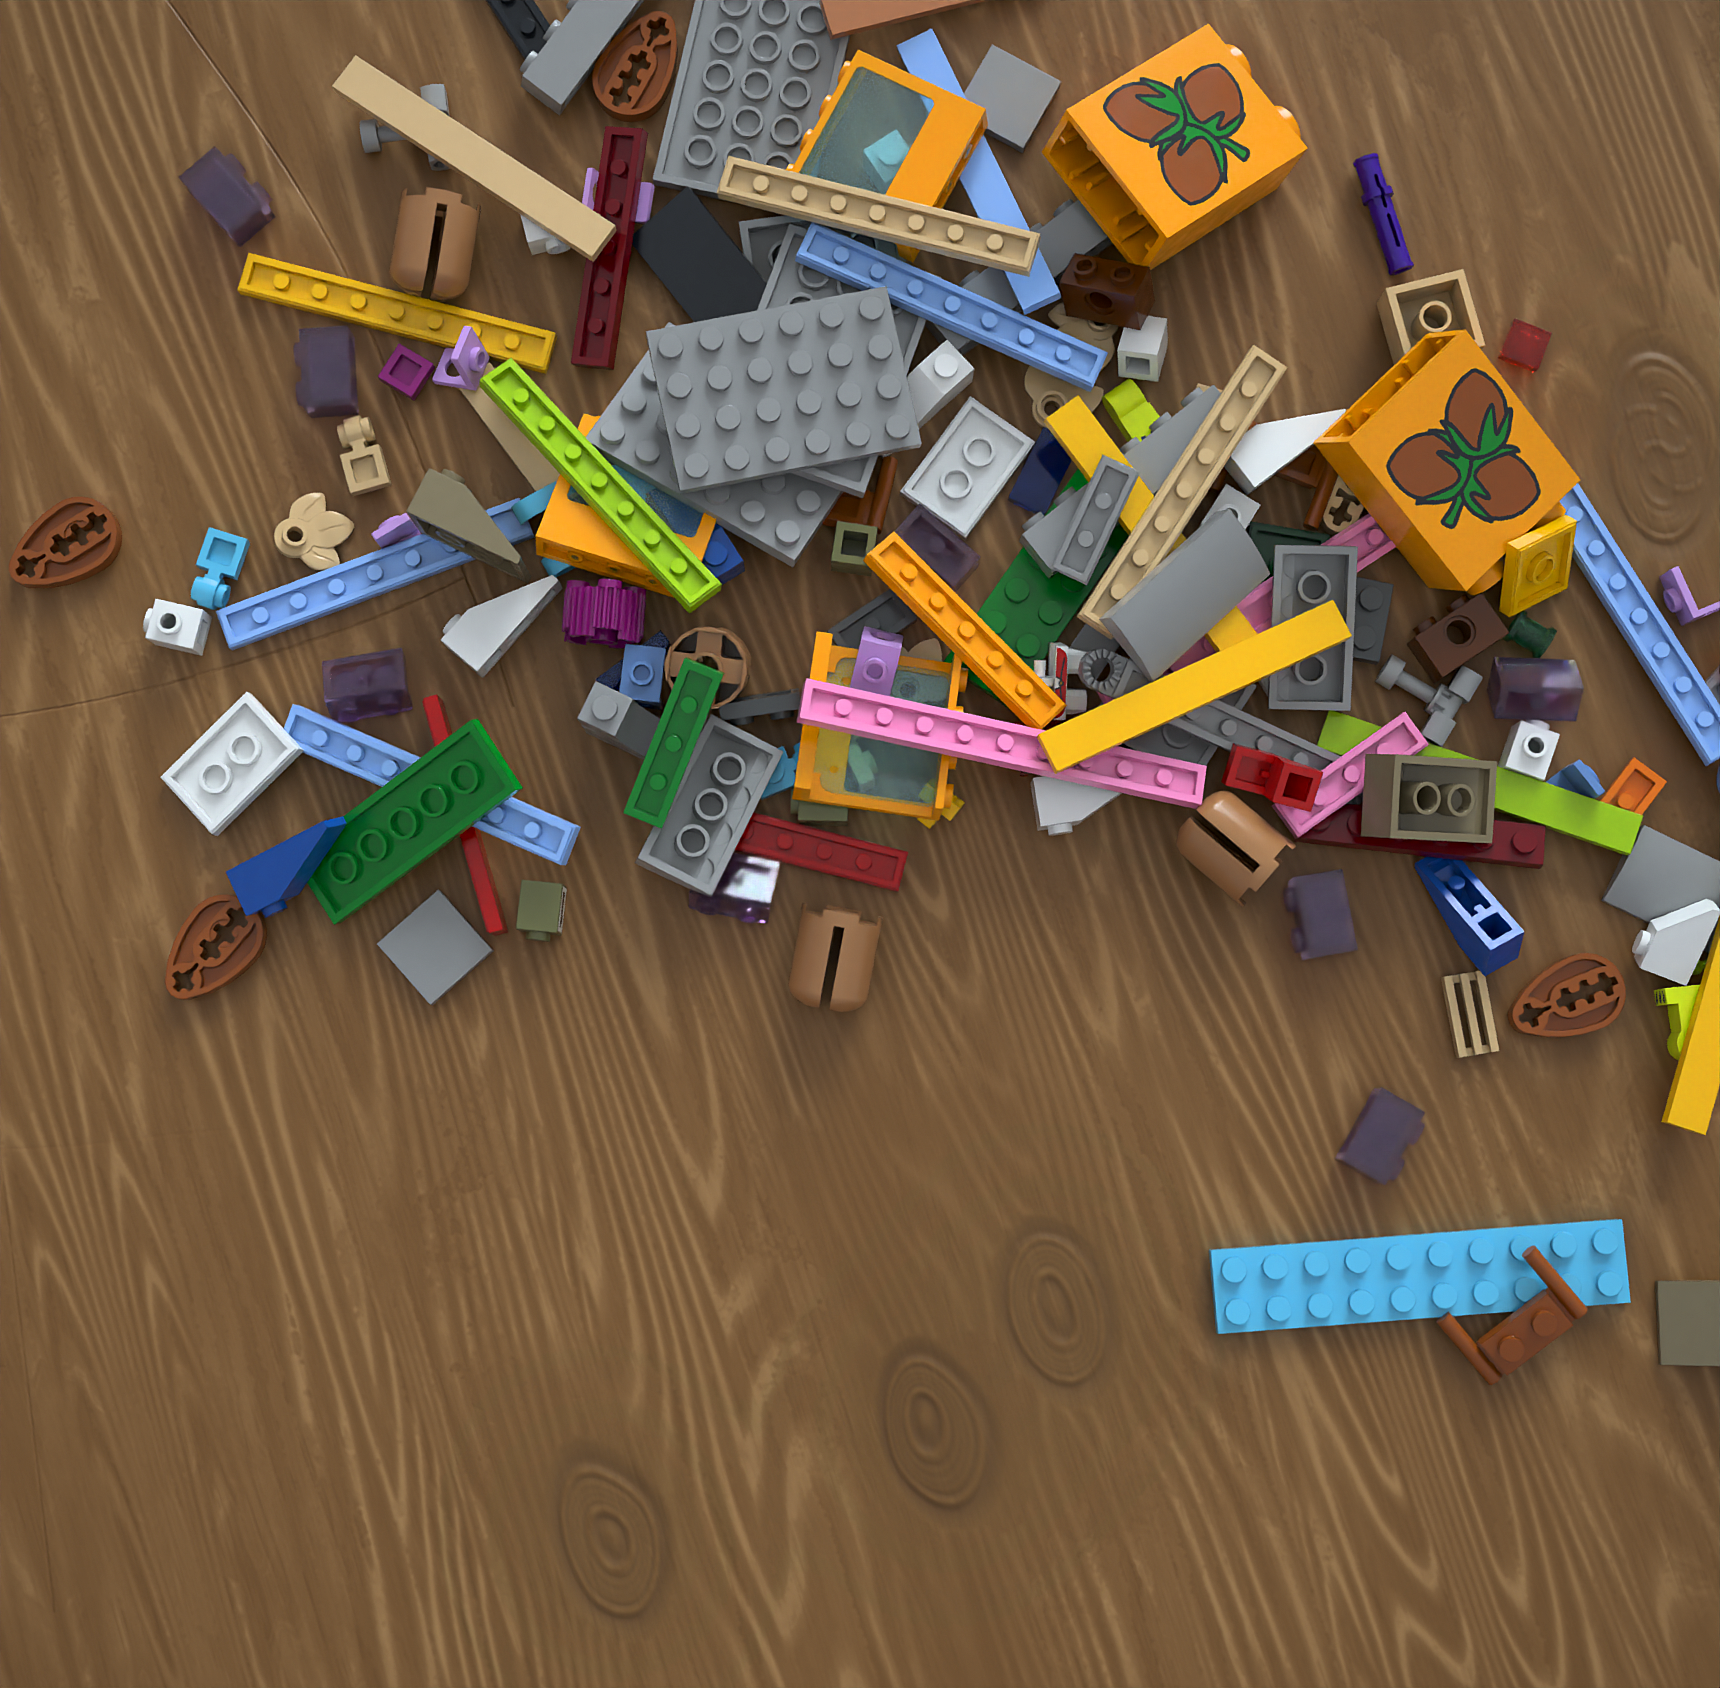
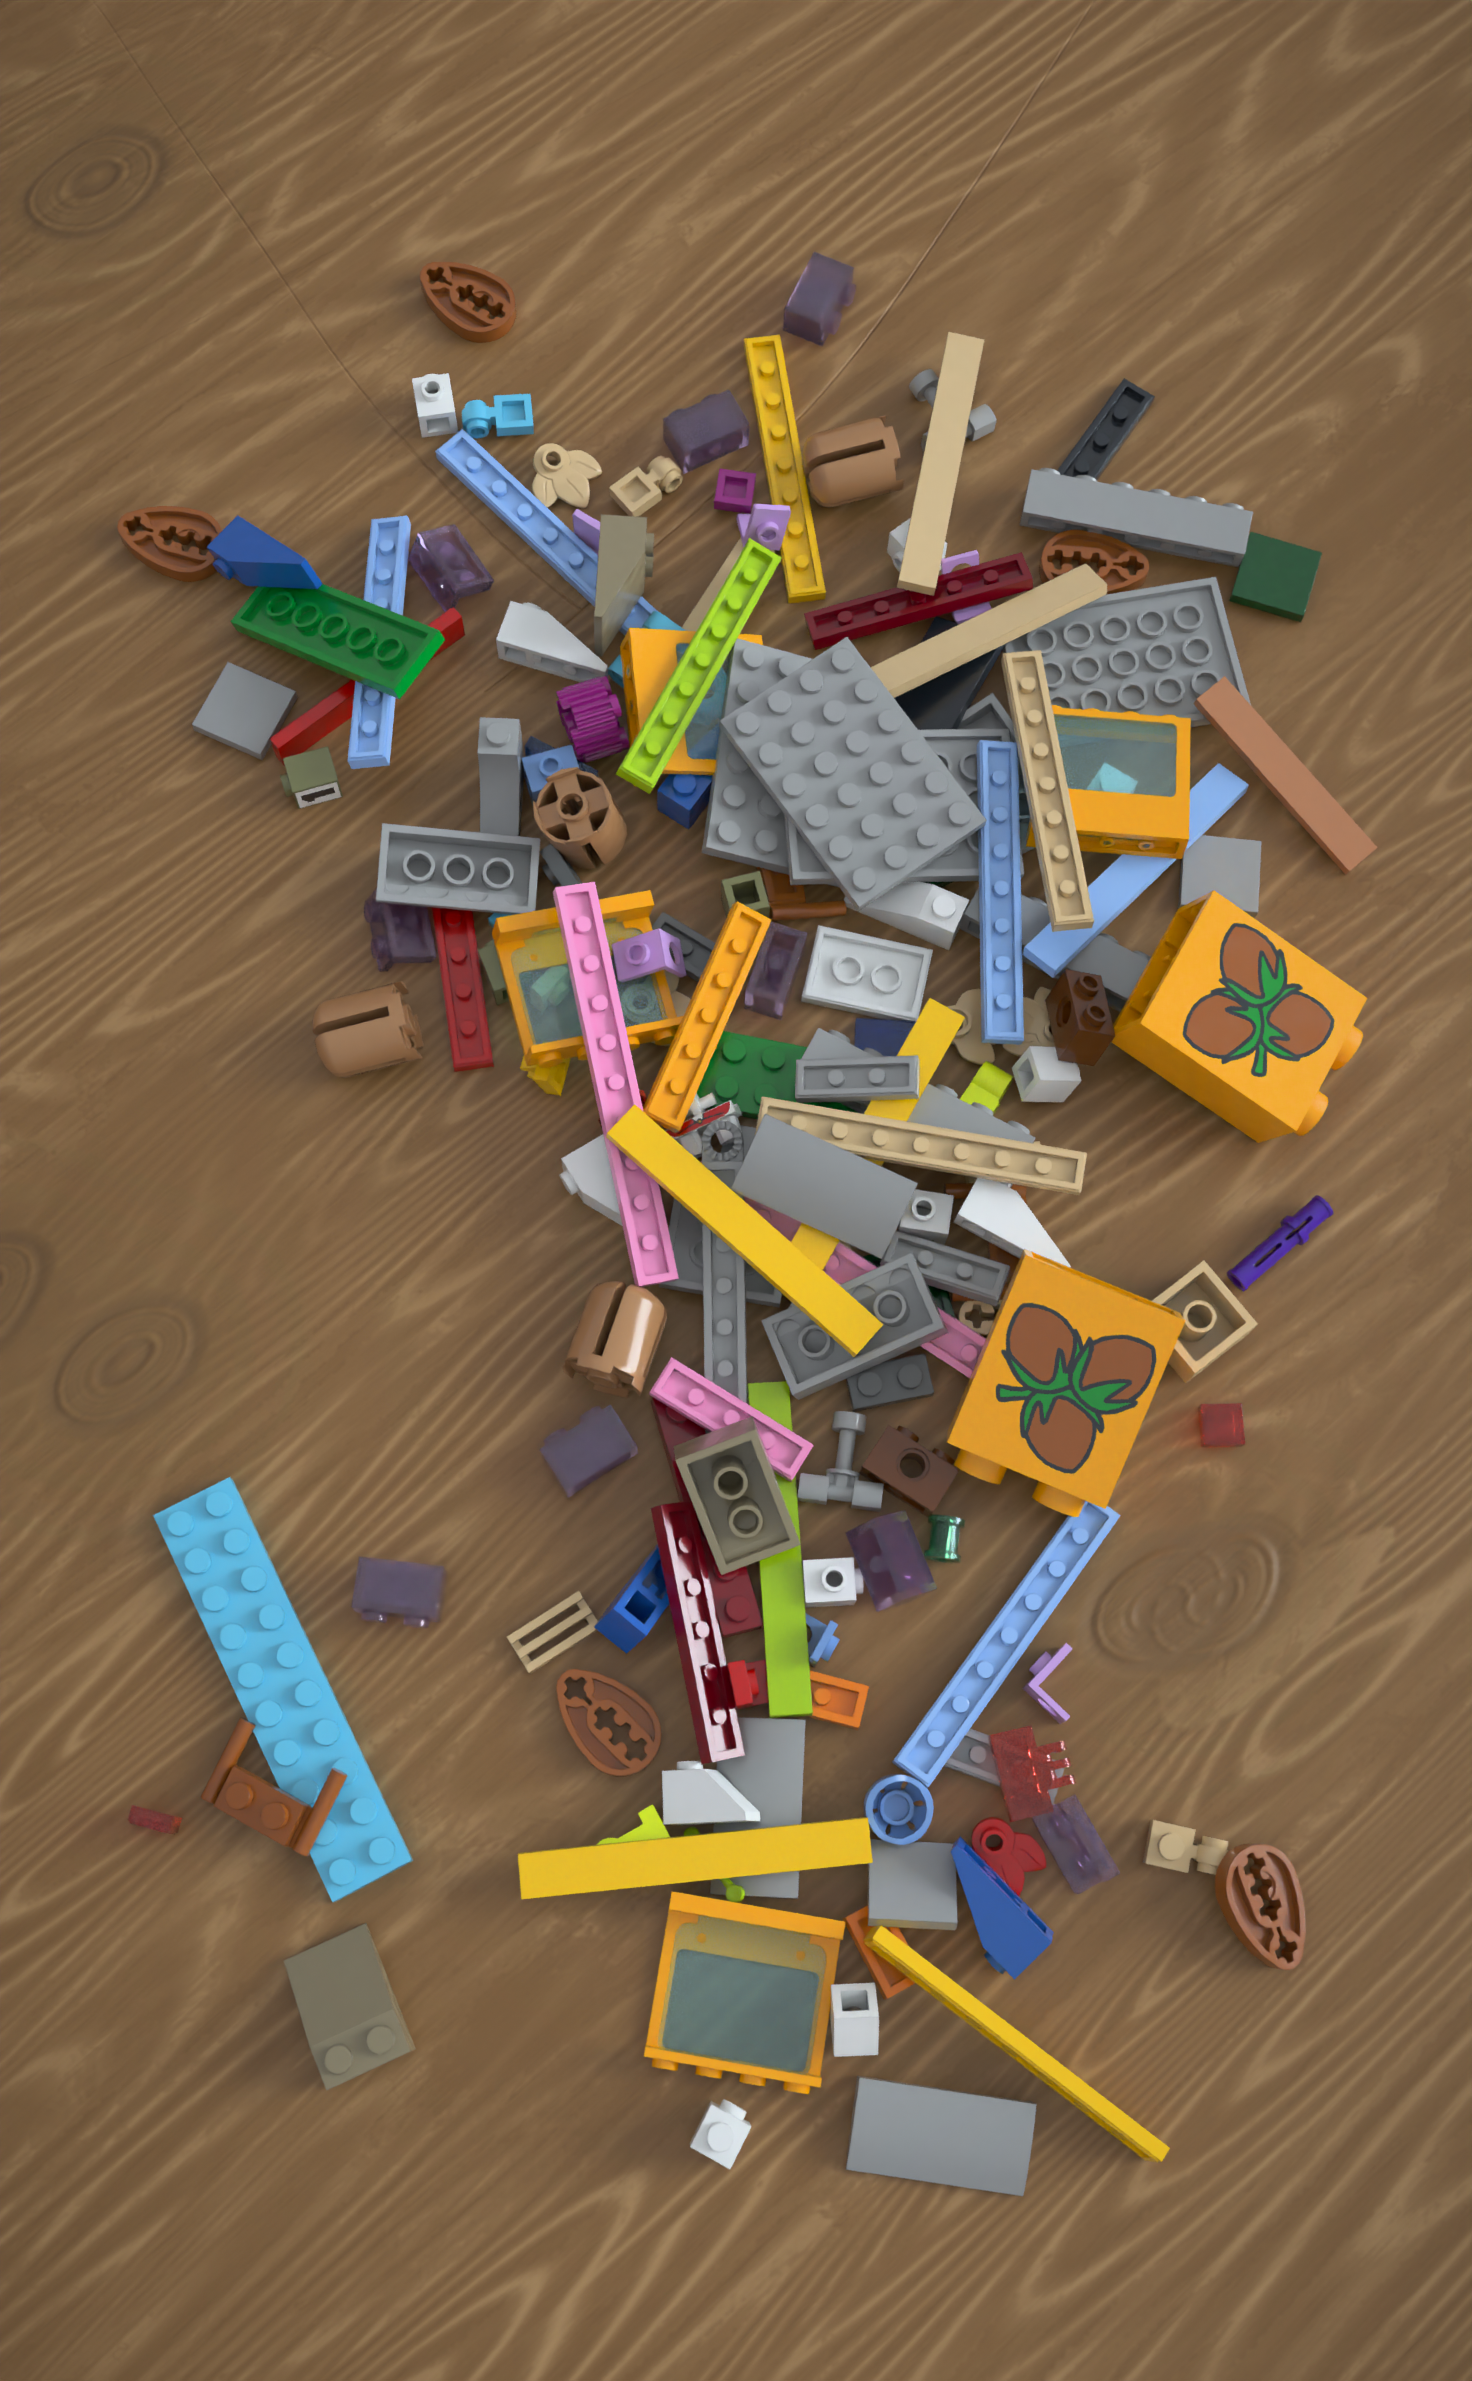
camera: 65 degrees right, 10 degrees down
white tile [161,692,304,836] -> none
green plate [623,658,725,829] -> none
red slope [1221,743,1323,812] -> none
yellow tile [1499,515,1577,617] -> none
none -> clear red tile [128,1805,182,1835]
none -> dark red plate [651,1501,745,1765]
none -> red bracket [727,1659,768,1710]
none -> tan tile [871,563,1107,698]
none -> light grey tile [880,1230,1010,1307]

